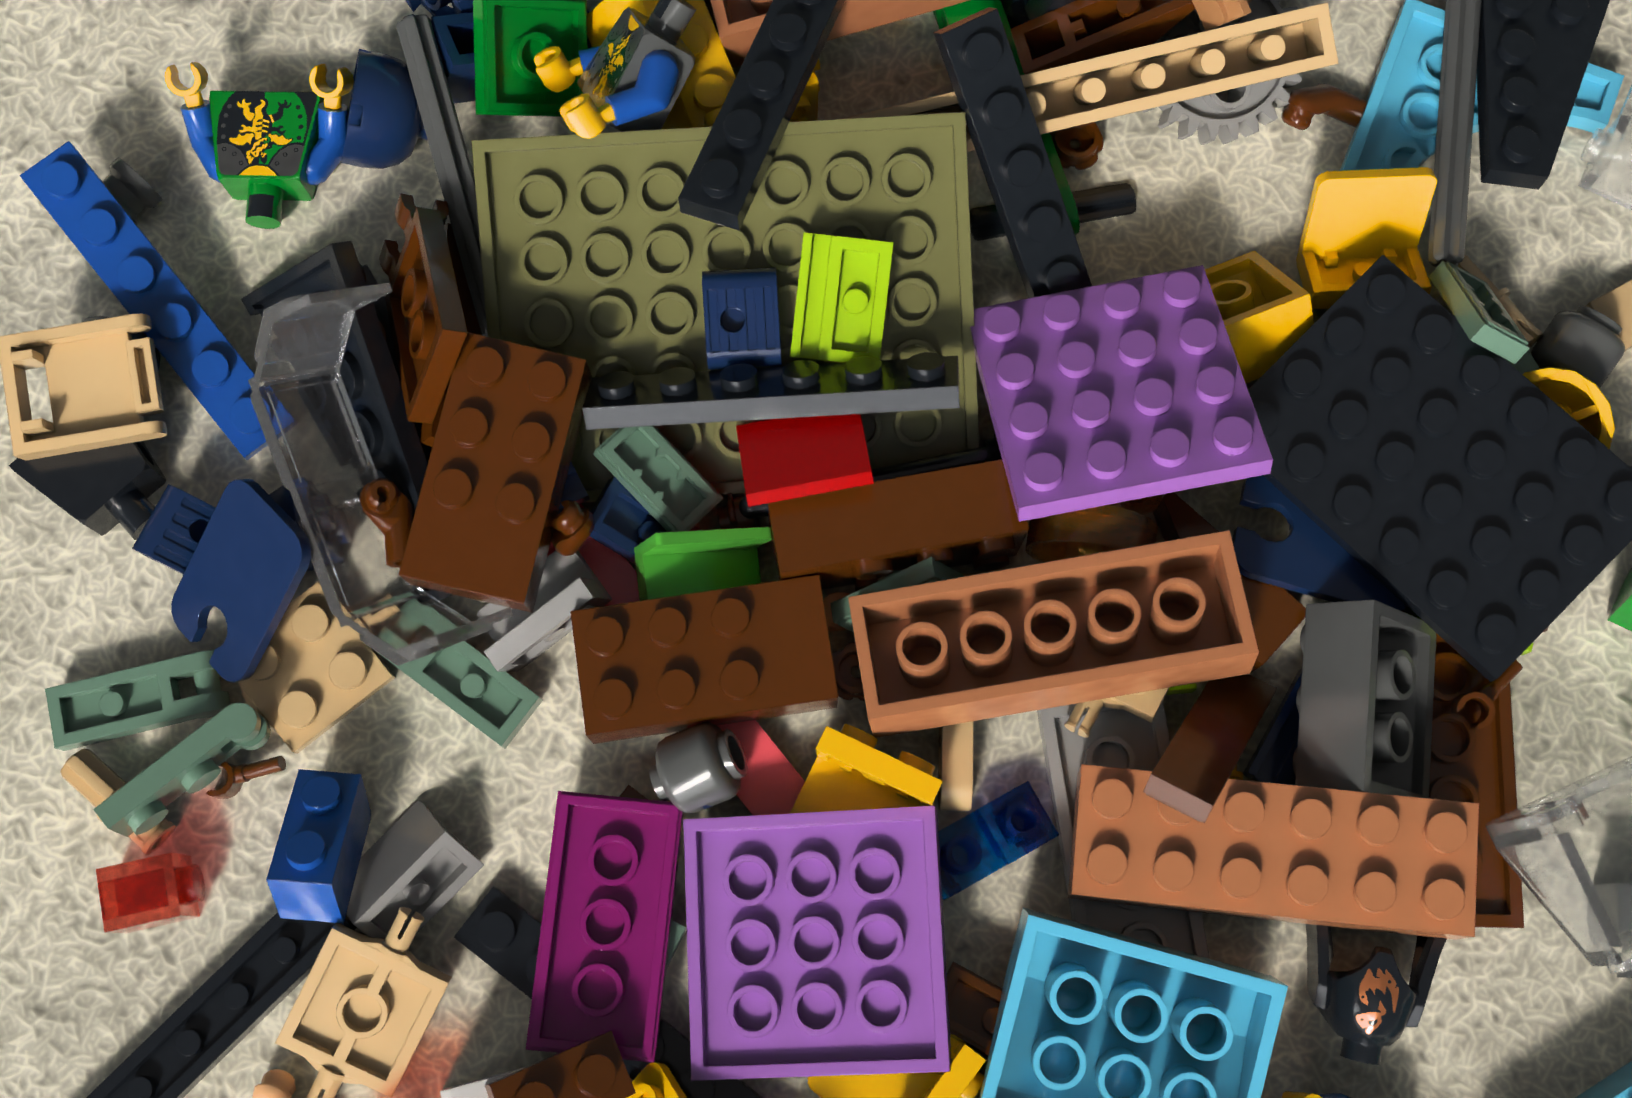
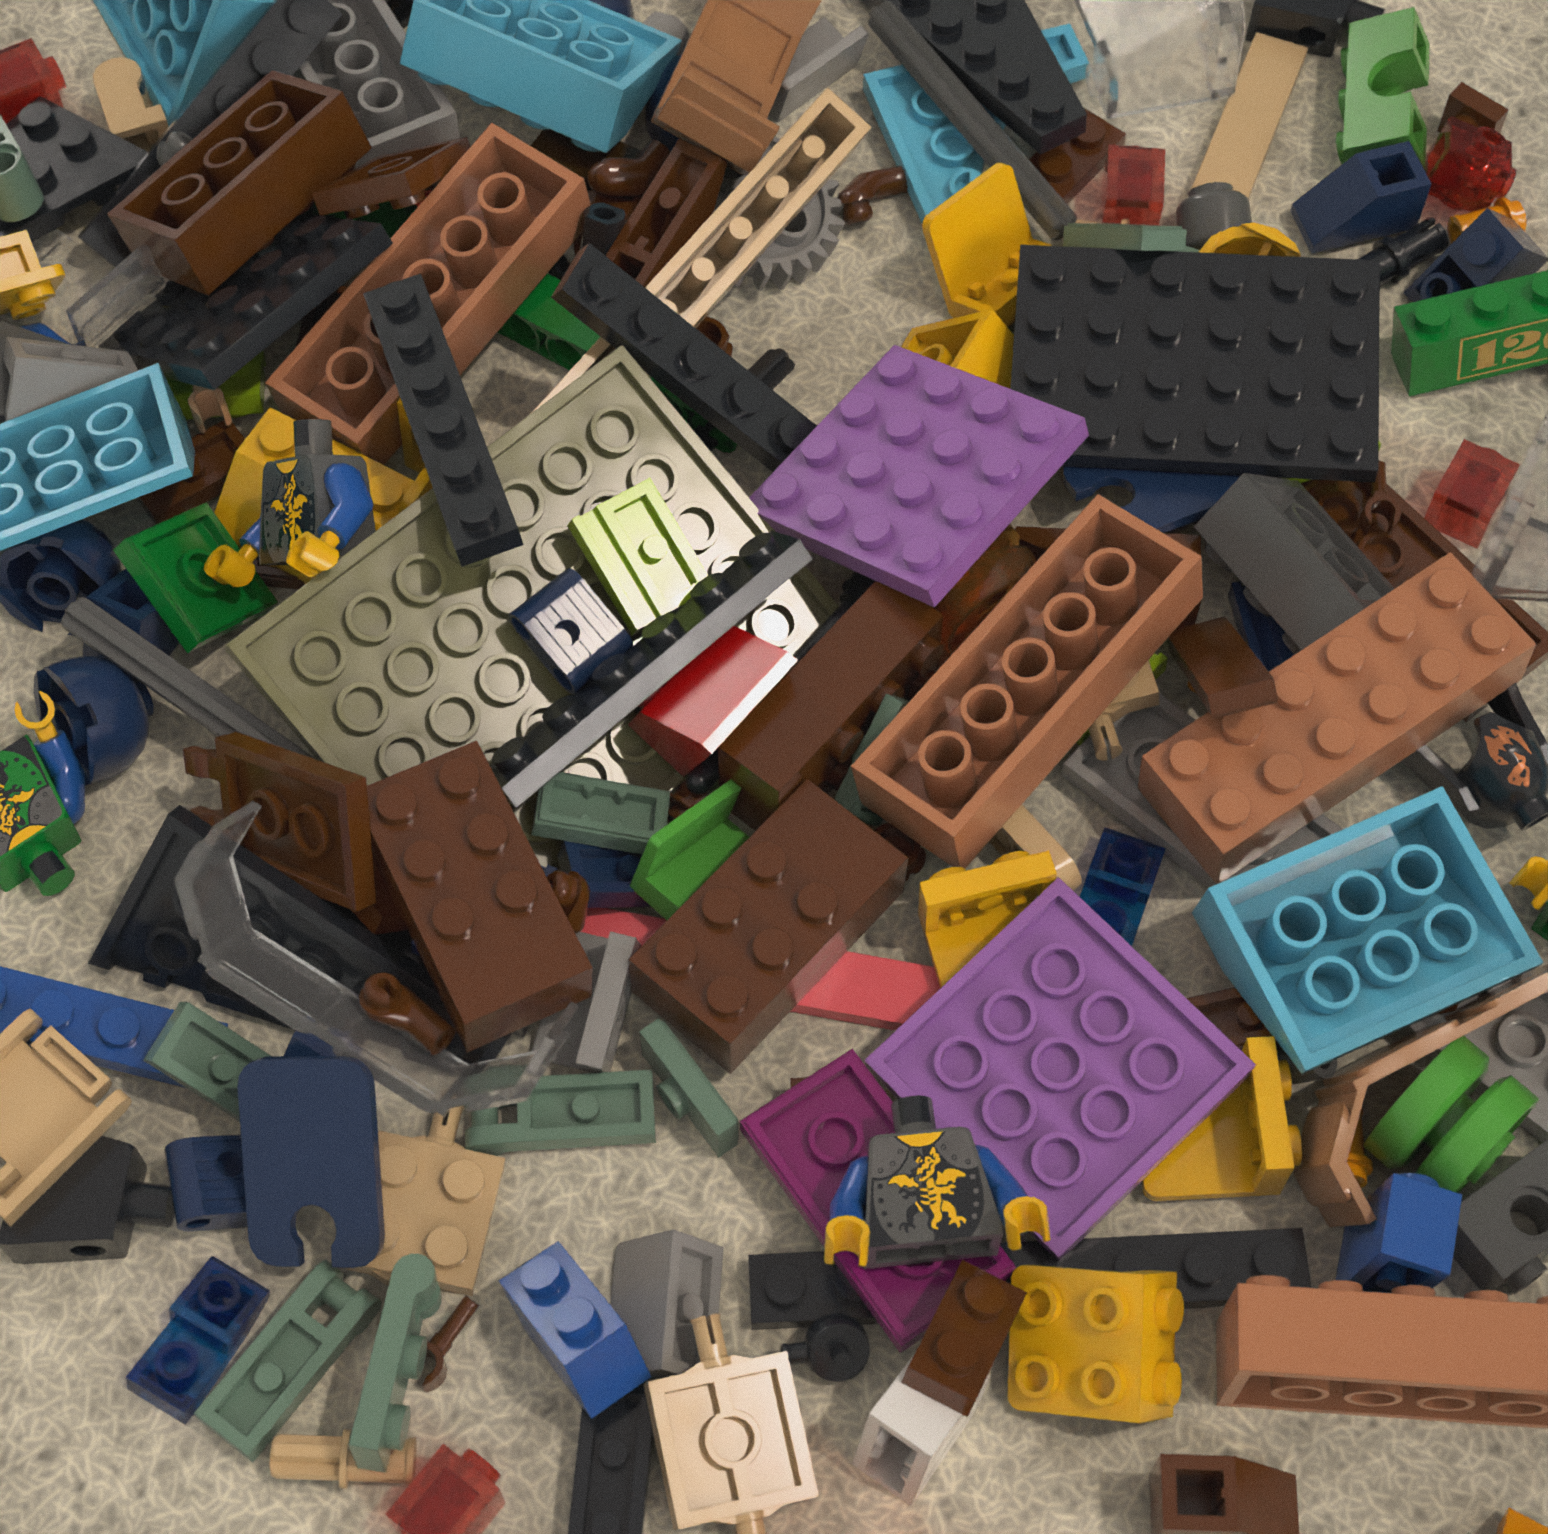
camera: 40 degrees left, 15 degrees down
dark grey head [649,721,748,814] -> none
none -> clear blue slope [126,1256,270,1425]
none -> sand green plate [143,1002,271,1122]
none -> sand green plate [639,1018,739,1158]
none -> black piece [780,1313,870,1382]
none -> torso [824,1095,1051,1269]
none -> reddish brown plate [1029,107,1126,204]
none -> clear red brick [1101,145,1165,225]
none -> clear red brick [1424,439,1520,549]

